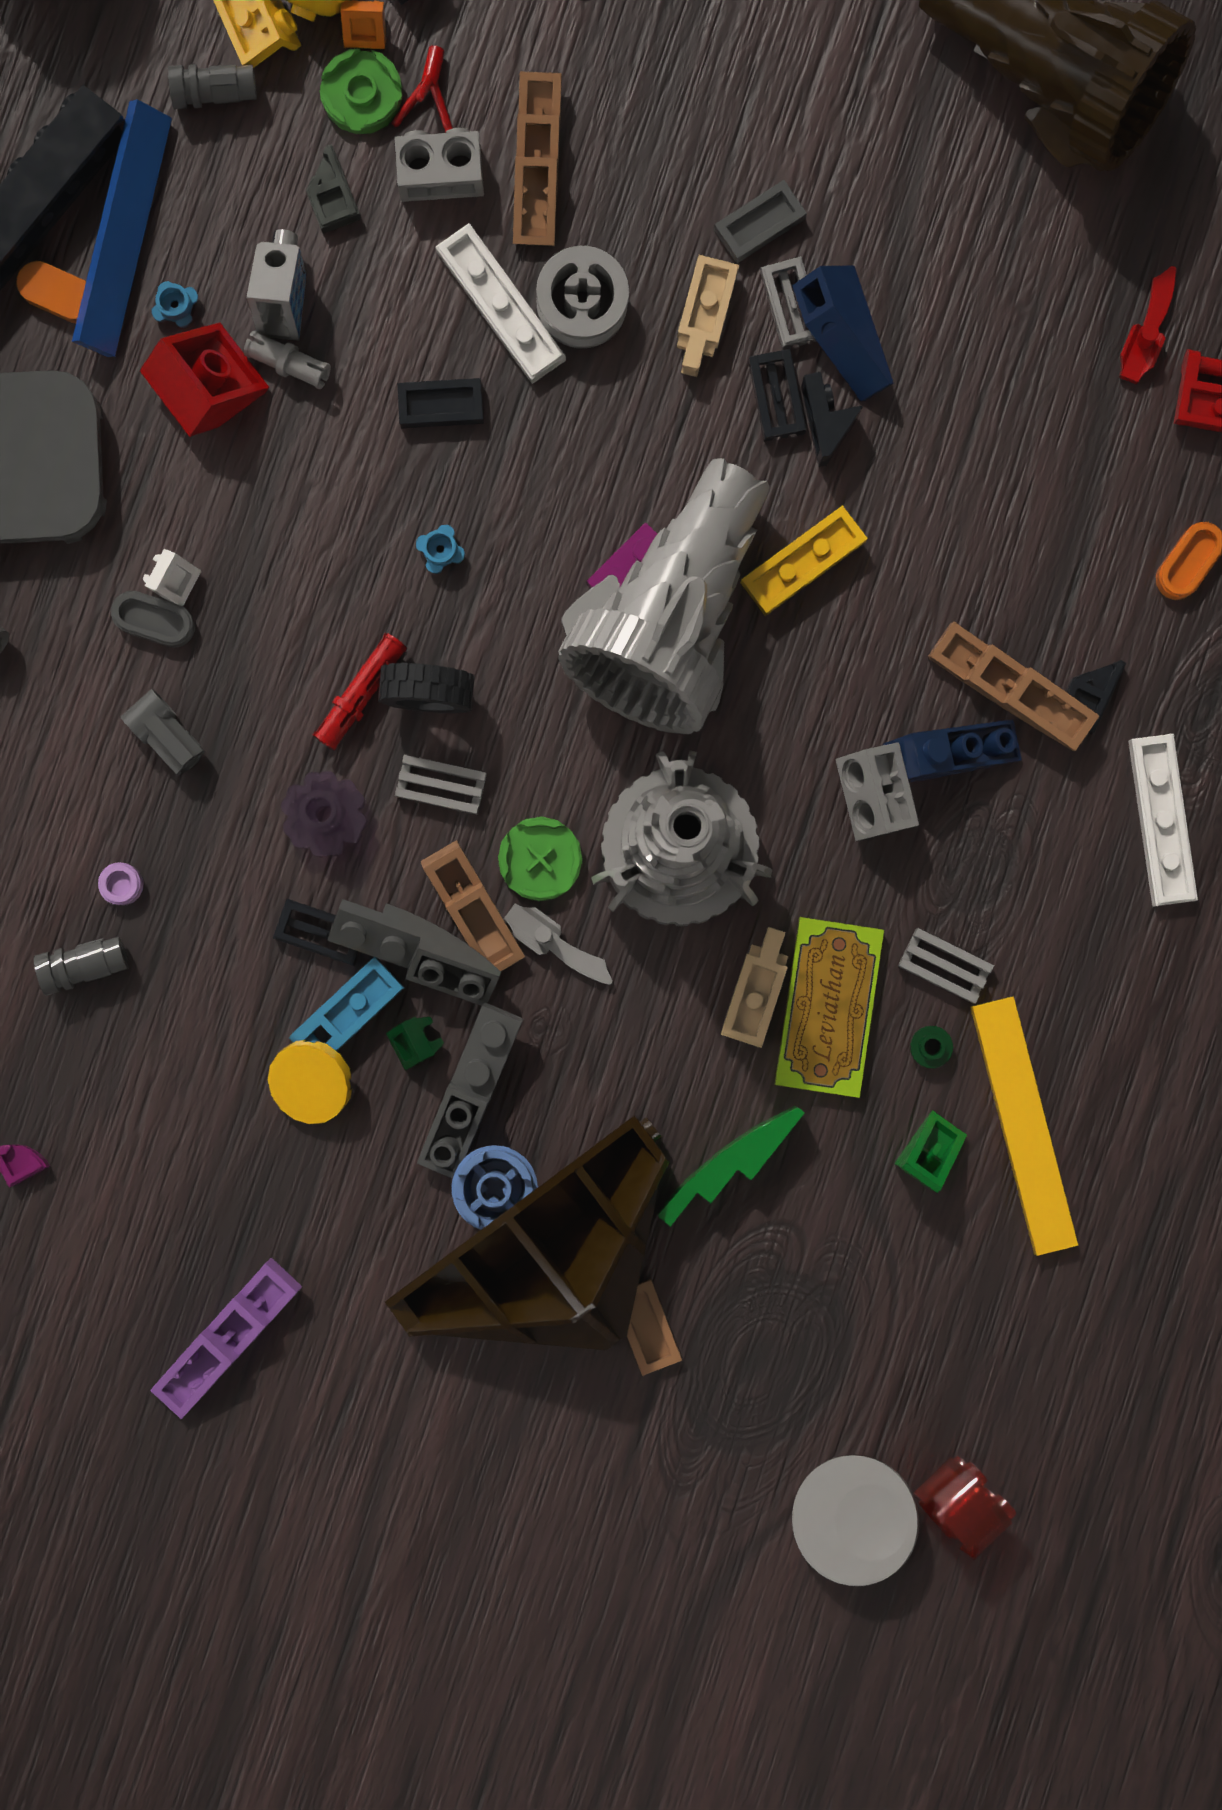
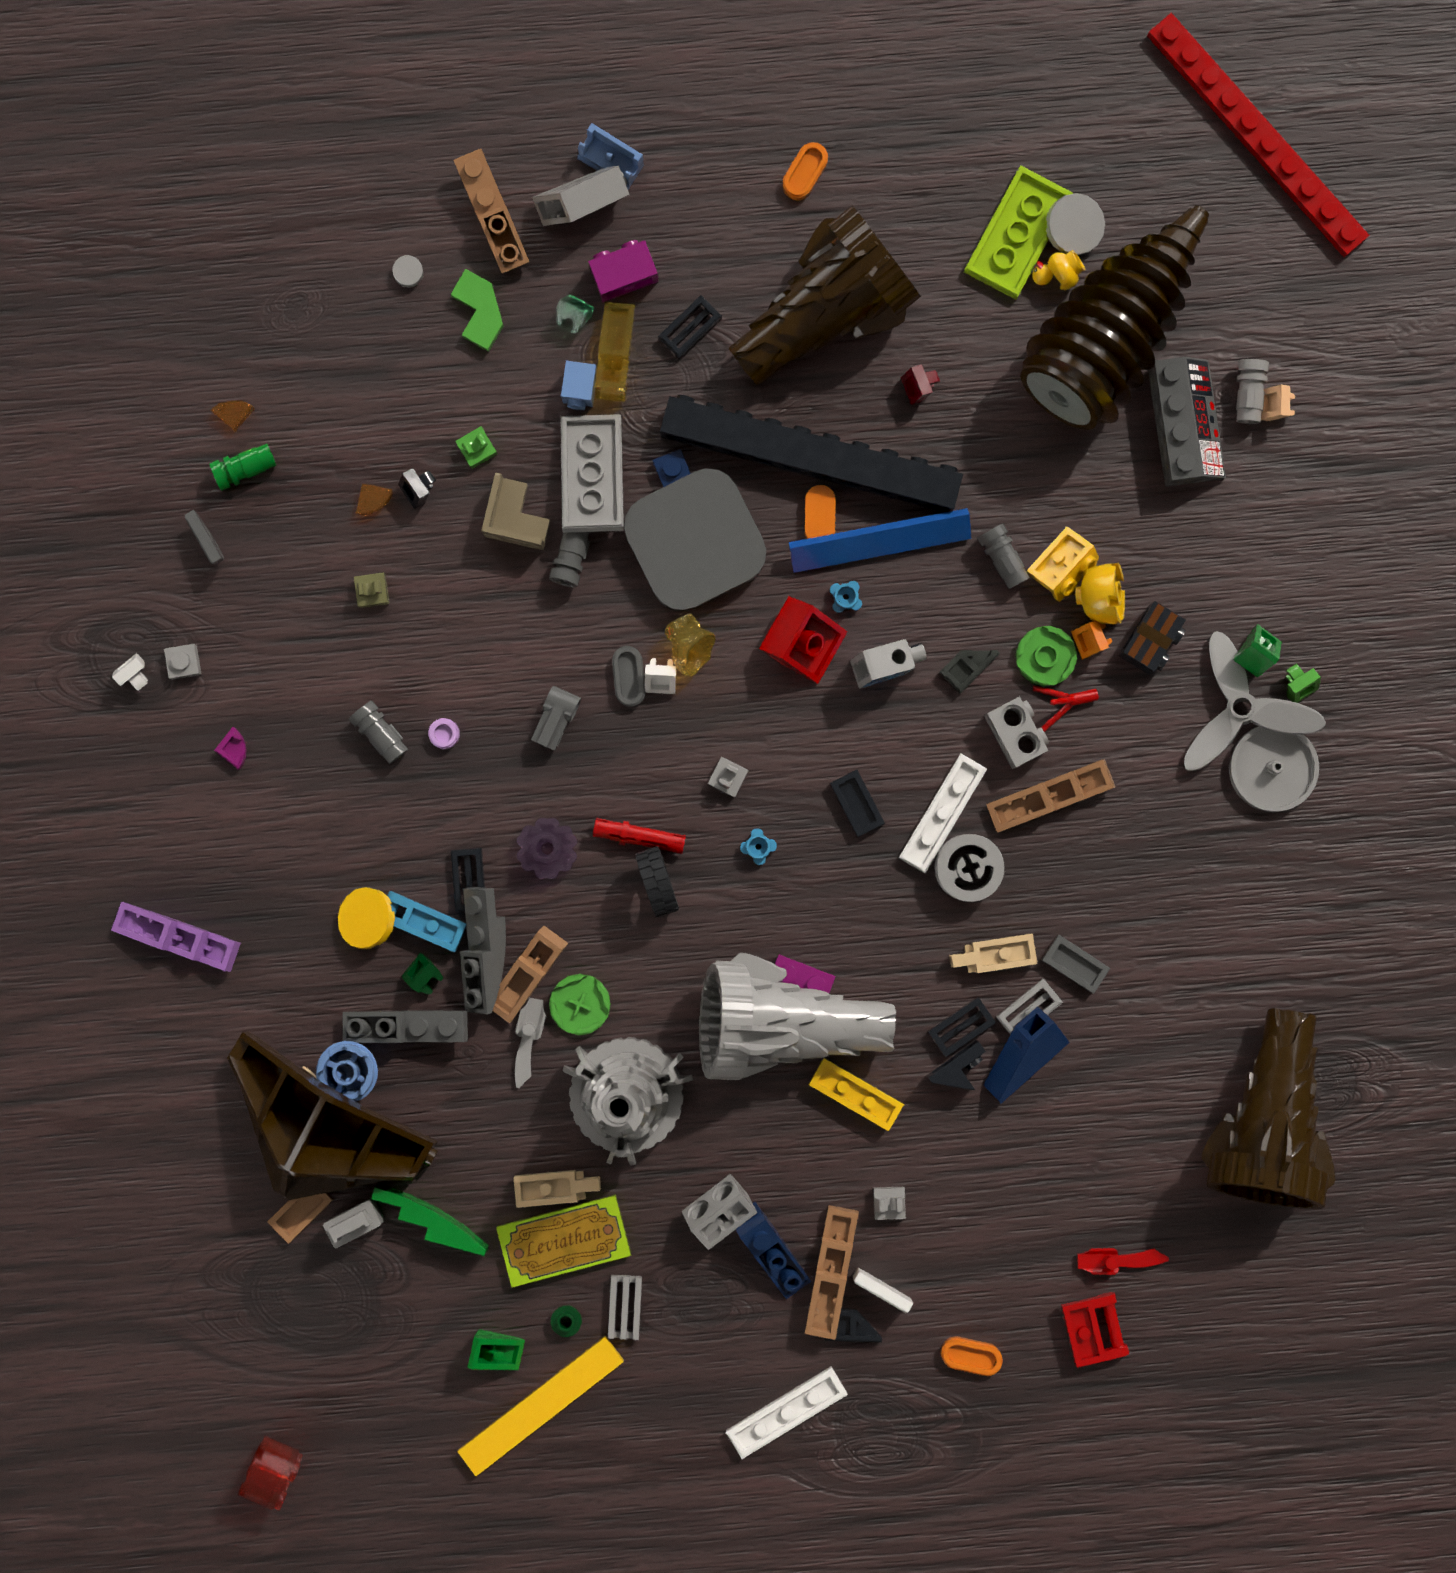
camera: 65 degrees right, 0 degrees up
light grey pin [244,331,331,389] -> none
light grey tile [394,755,487,815] -> none
light grey piece [792,1455,919,1586] -> none
none -> light grey piece [323,1198,385,1248]
none -> clear yellow hair [665,613,716,676]
none -> light grey tile [708,757,749,798]
none -> white tile [852,1268,913,1313]
none -> light grey tile [873,1186,906,1220]

